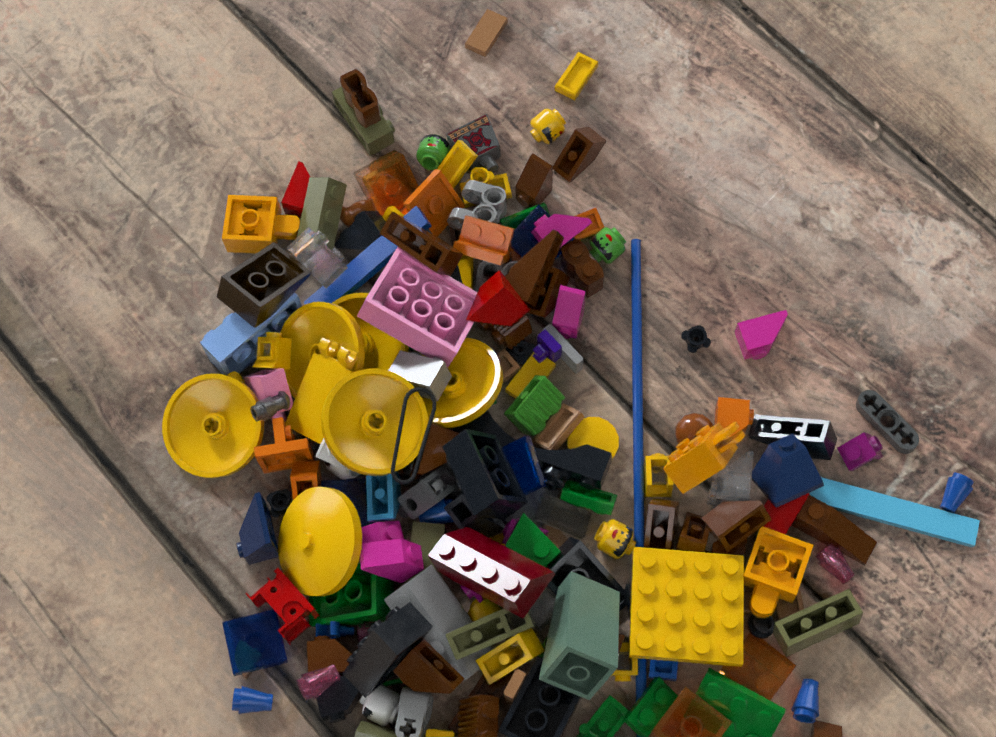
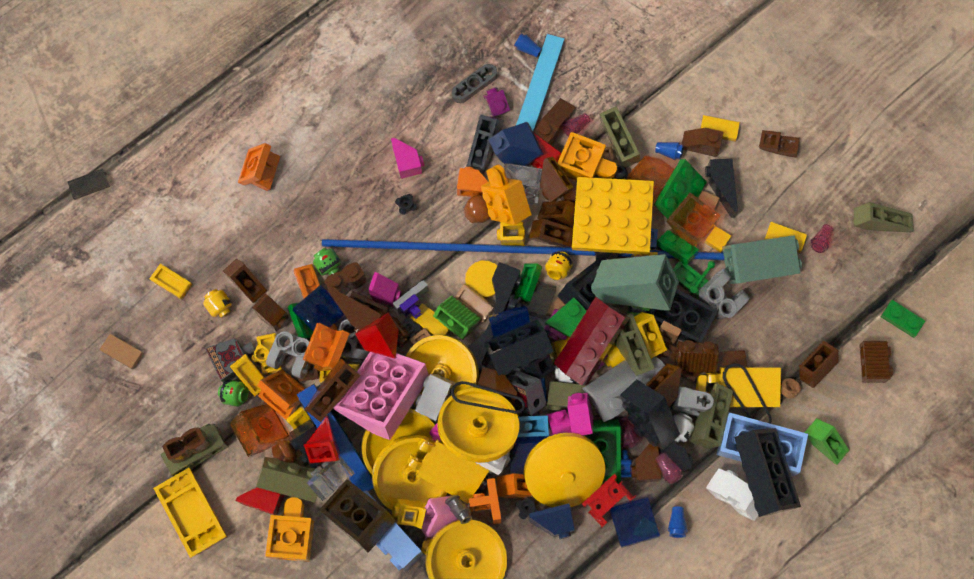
camera: 90 degrees left, 5 degrees up
dark pink slope [531,214,592,248] -> none
none -> yellow slope [153,467,227,558]
none -> orange bracket [238,143,280,191]
none -> red slope [304,415,340,463]

